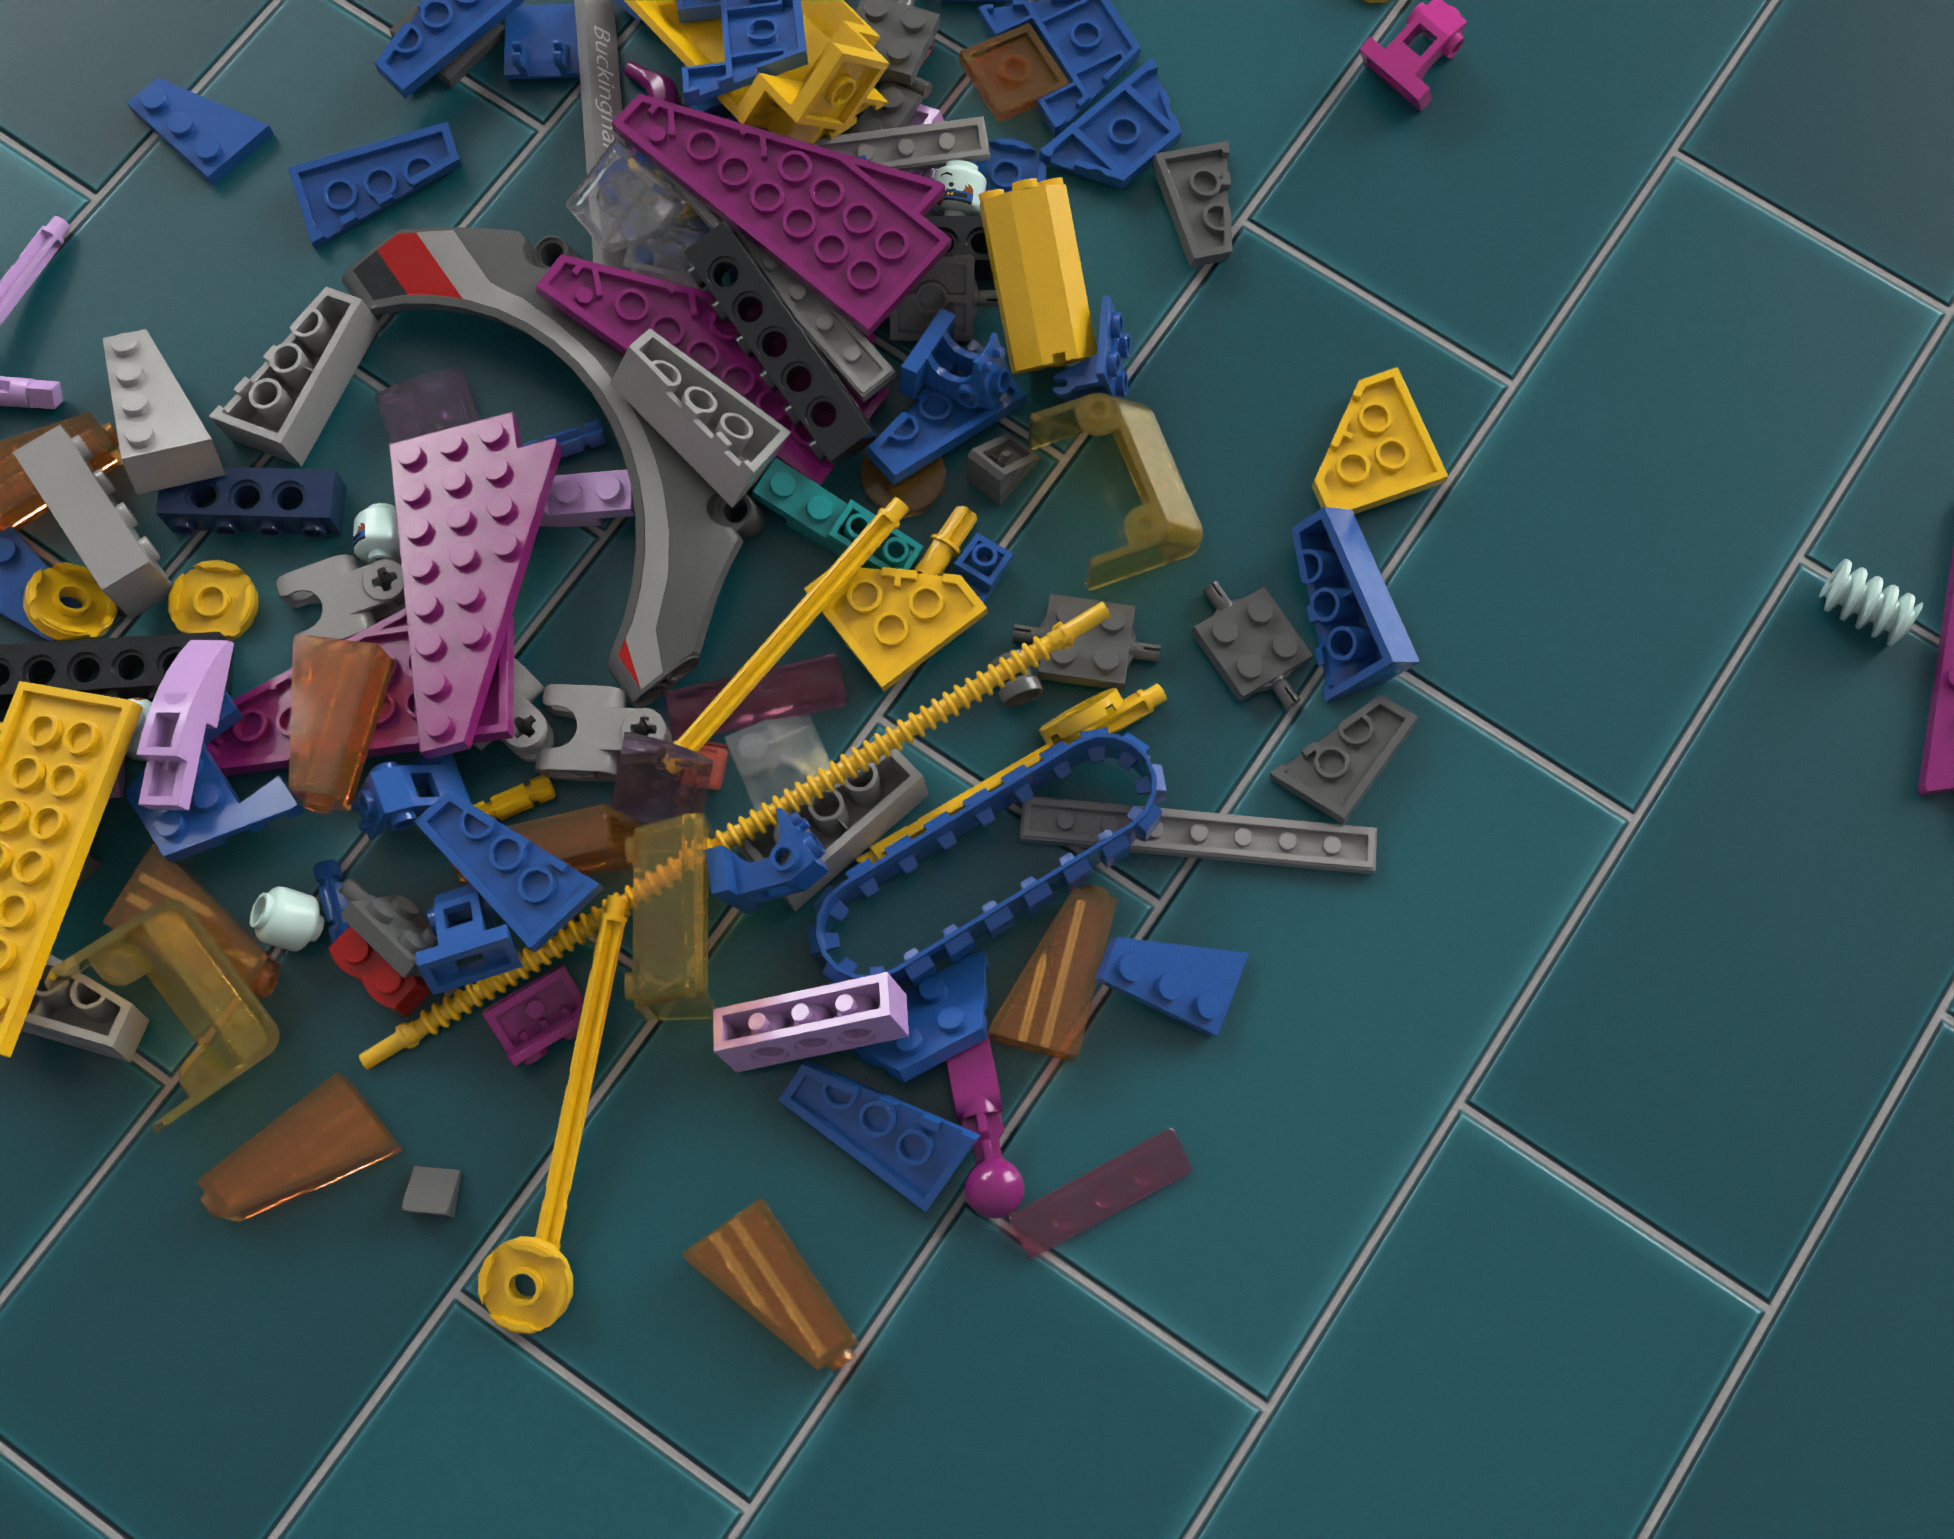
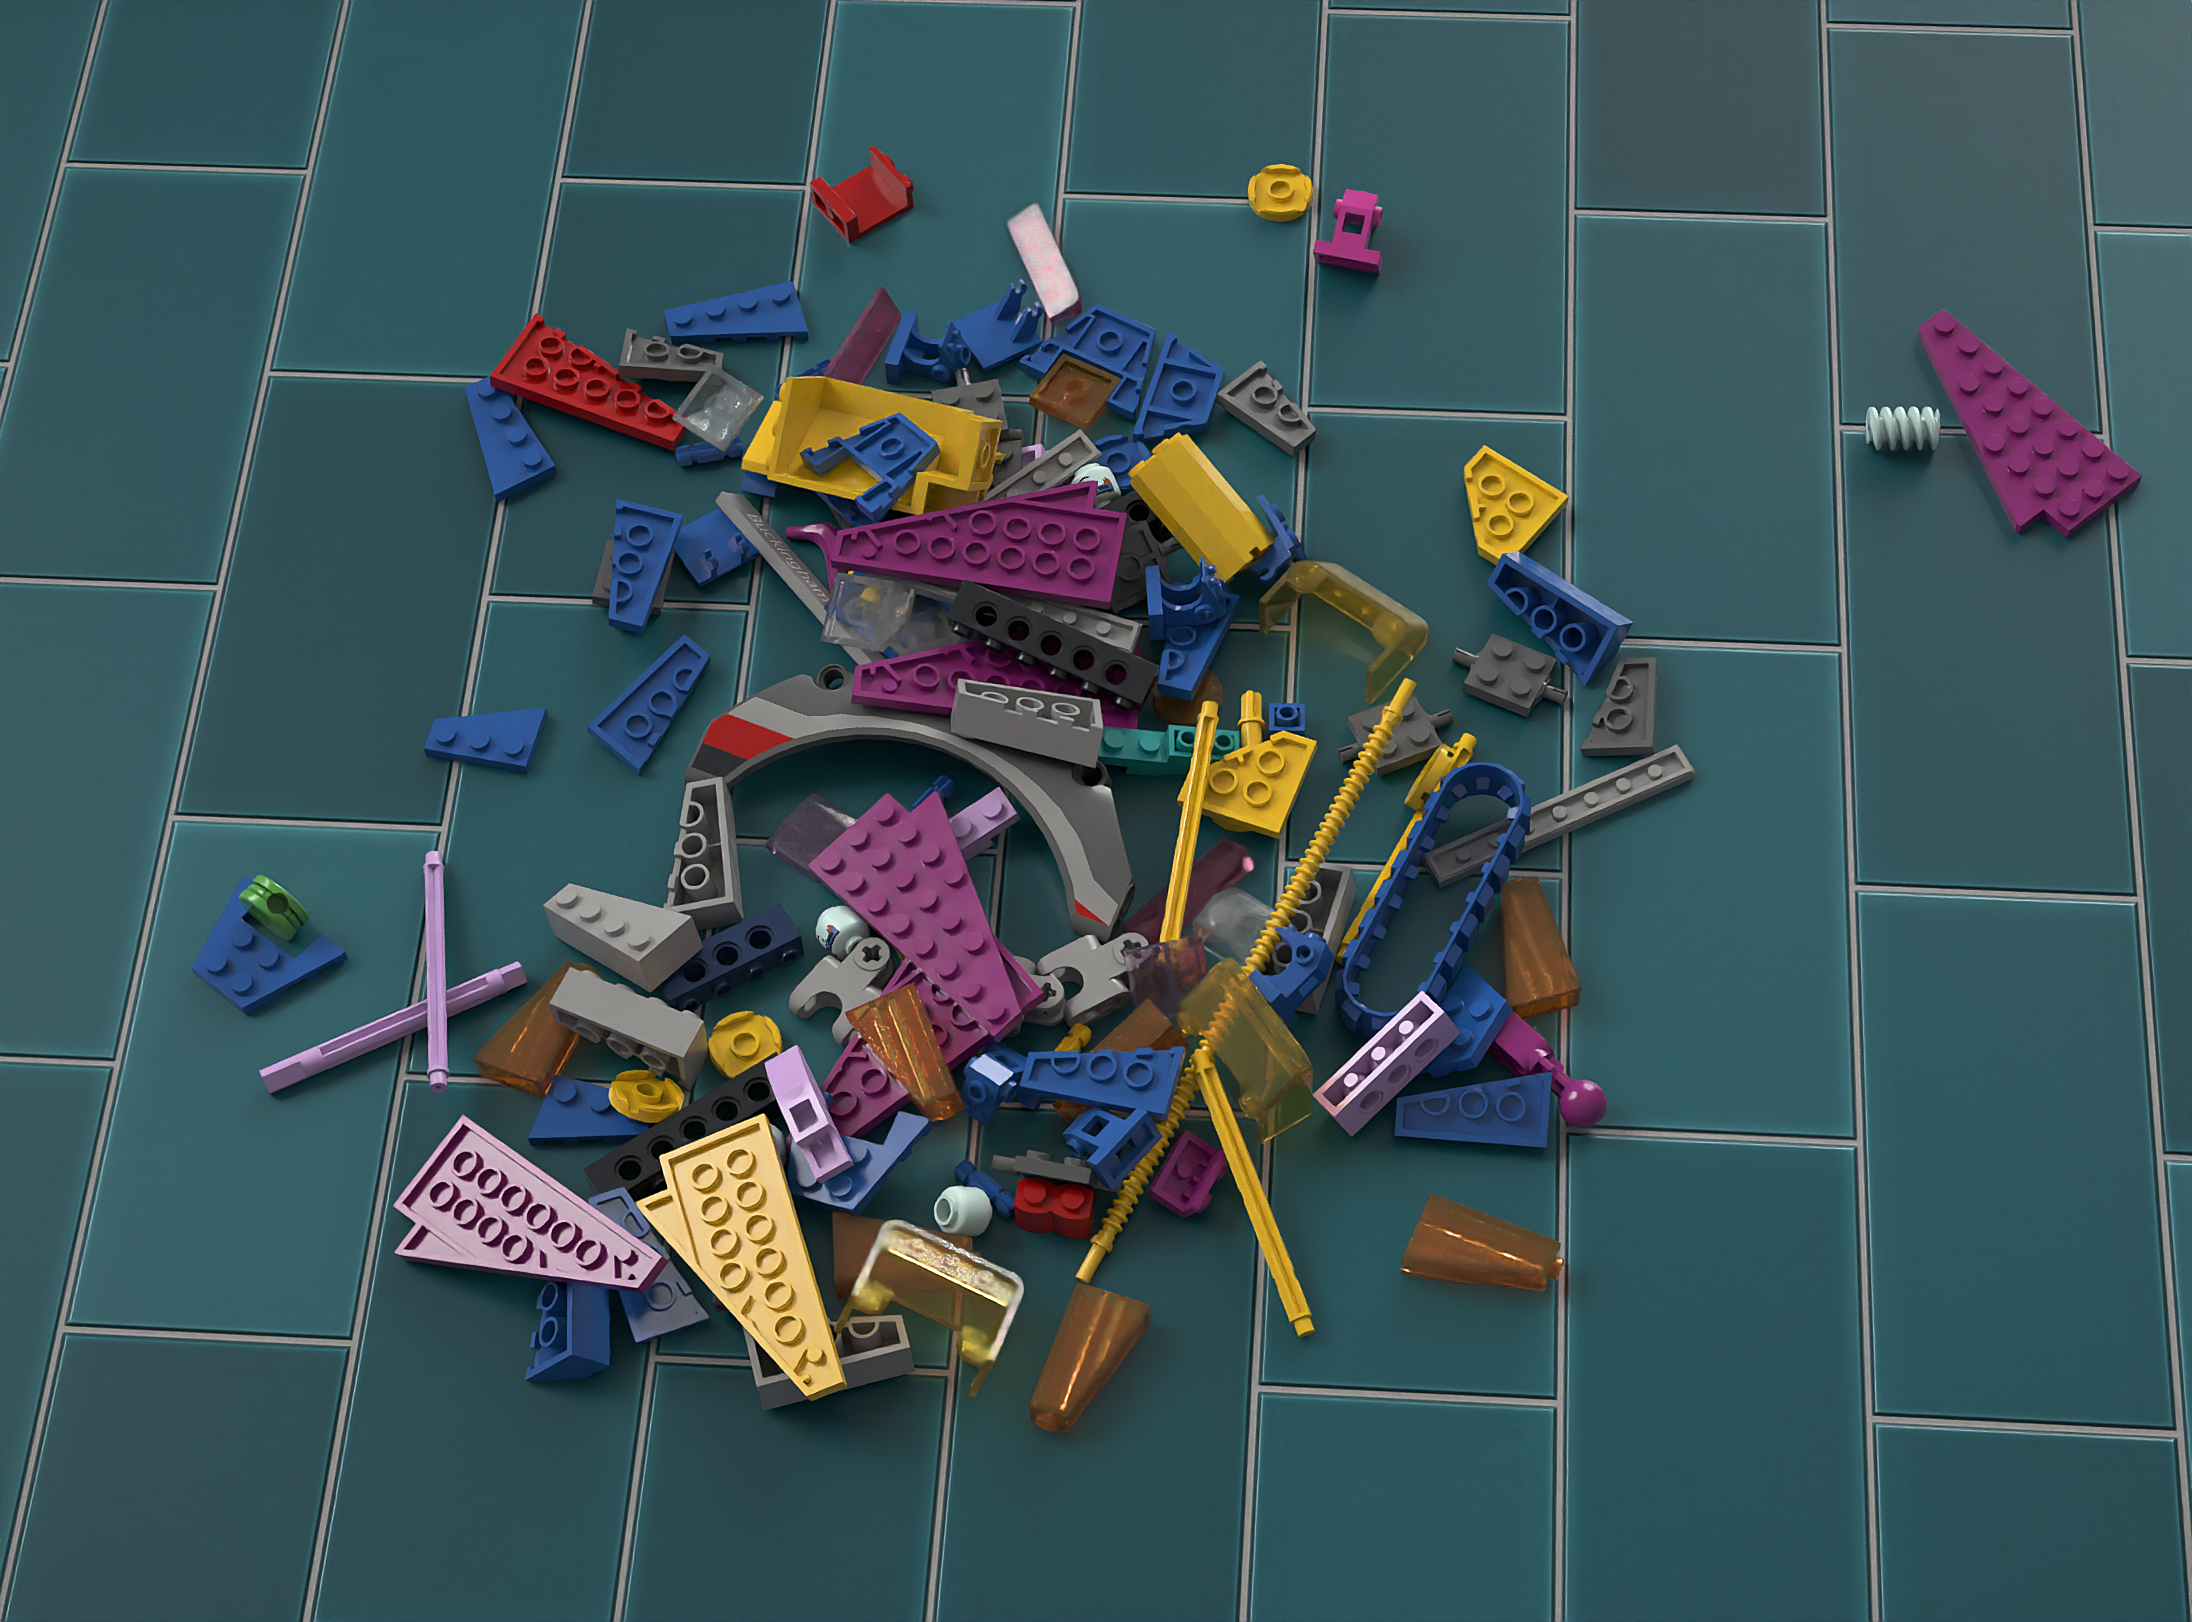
camera: 25 degrees left, 15 degrees down
dark grey slope [401,1166,462,1218] -> none
yellow tile [478,1236,574,1334] -> none
dark grey slope [967,432,1041,506] -> none
dark grey wheel [987,649,1043,708] -> none
clear pink slope [1008,1127,1193,1260] -> none
blue wing [1094,937,1249,1037] -> none

